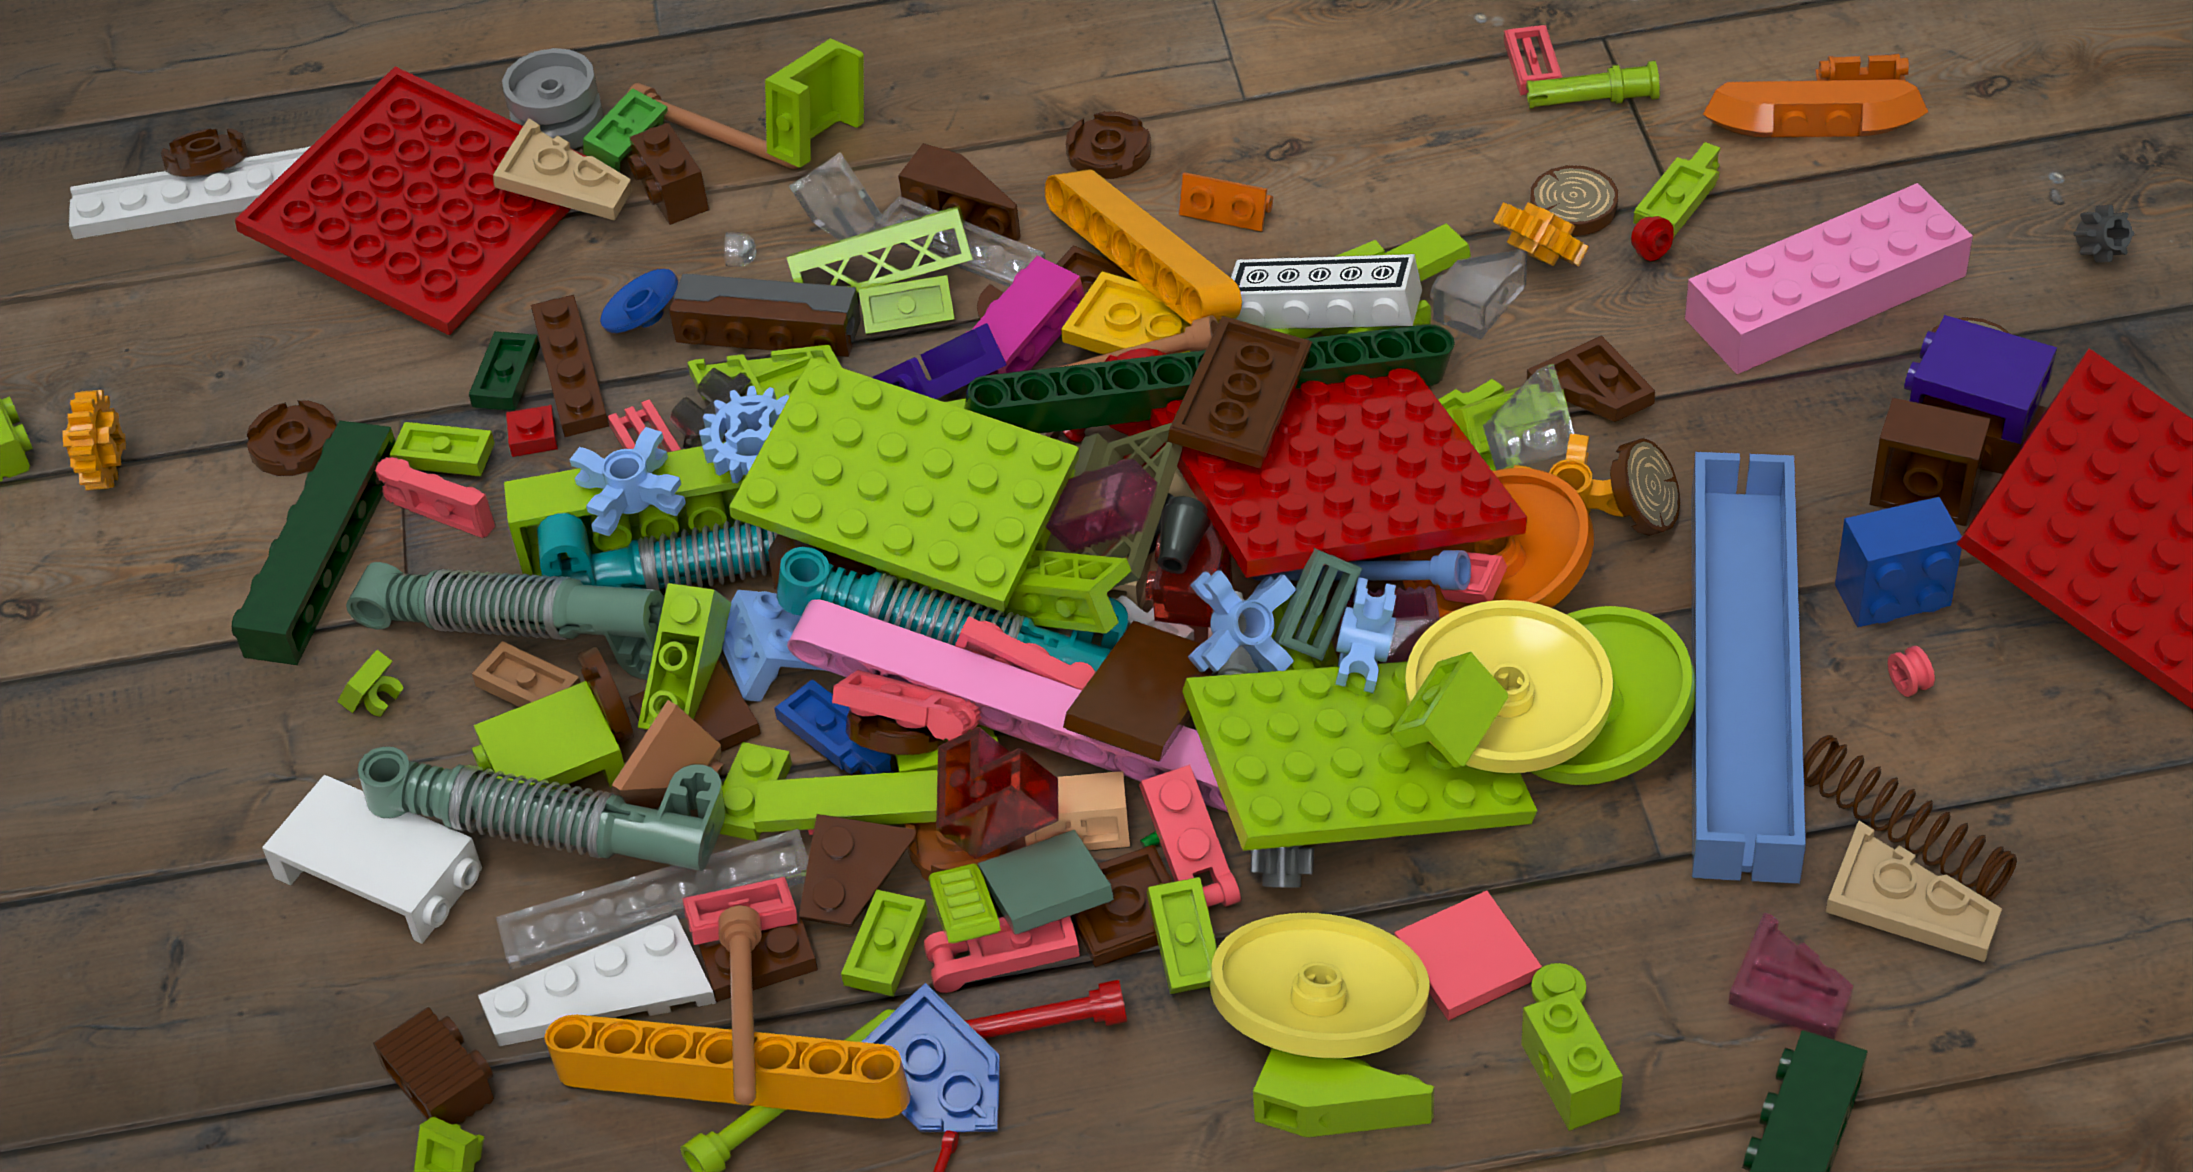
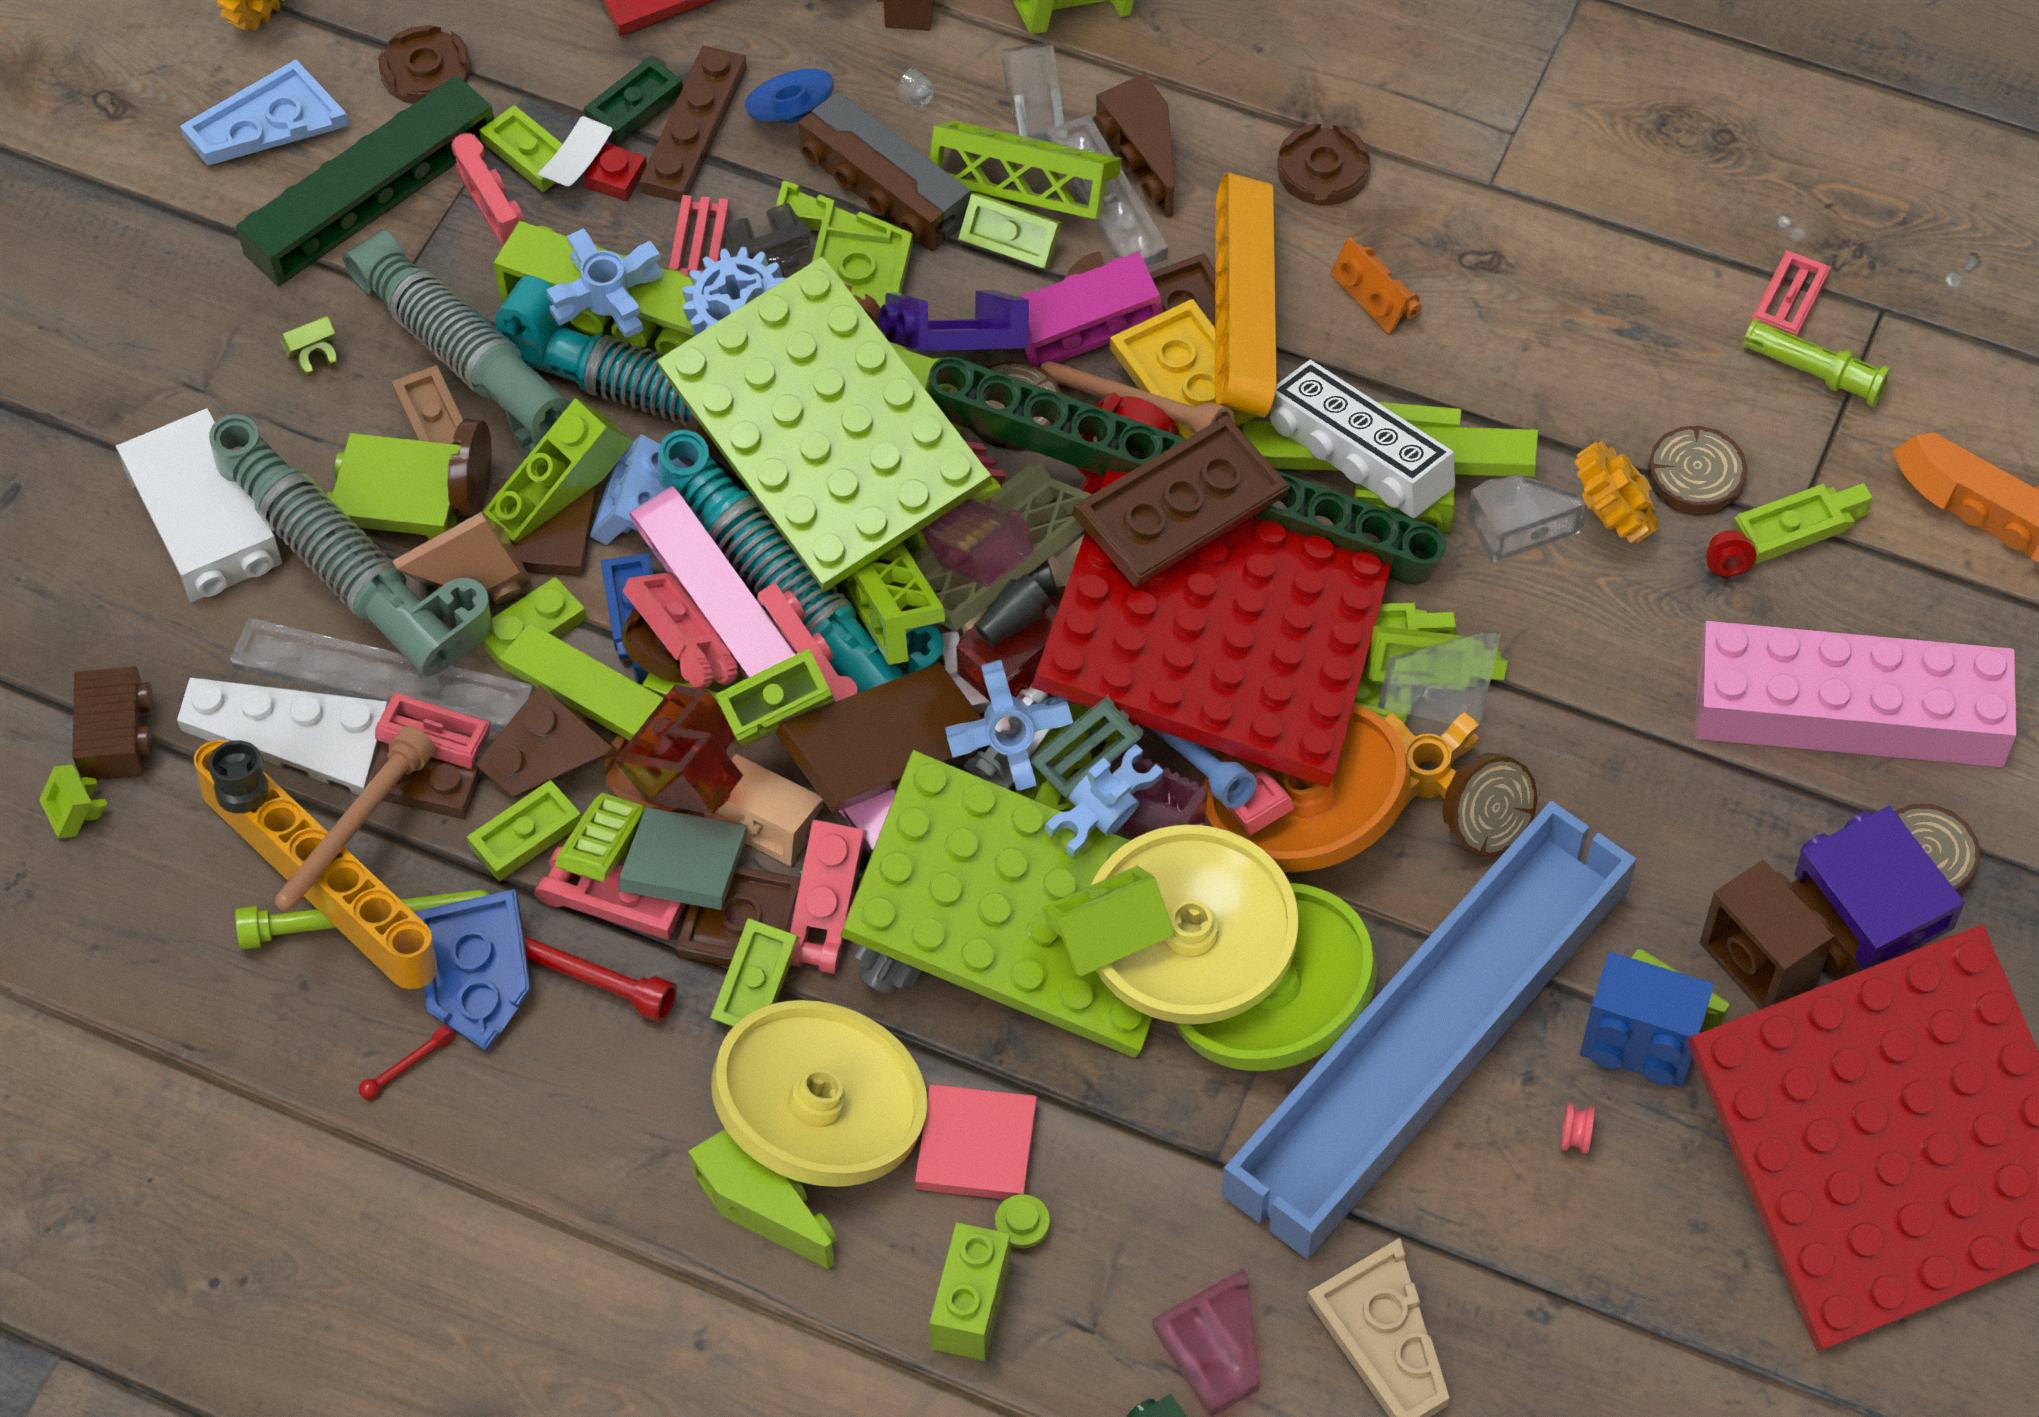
camera: 30 degrees right, 10 degrees up
reddish brown wing [1526,335,1655,422] -> none
reddish brown piece [1803,735,2017,901] -> none
none -> light blue wing [180,59,350,166]
none -> pearl dark grey wheel [208,740,268,814]
none -> white sticker [538,116,612,186]
none -> lime brick [715,648,836,748]

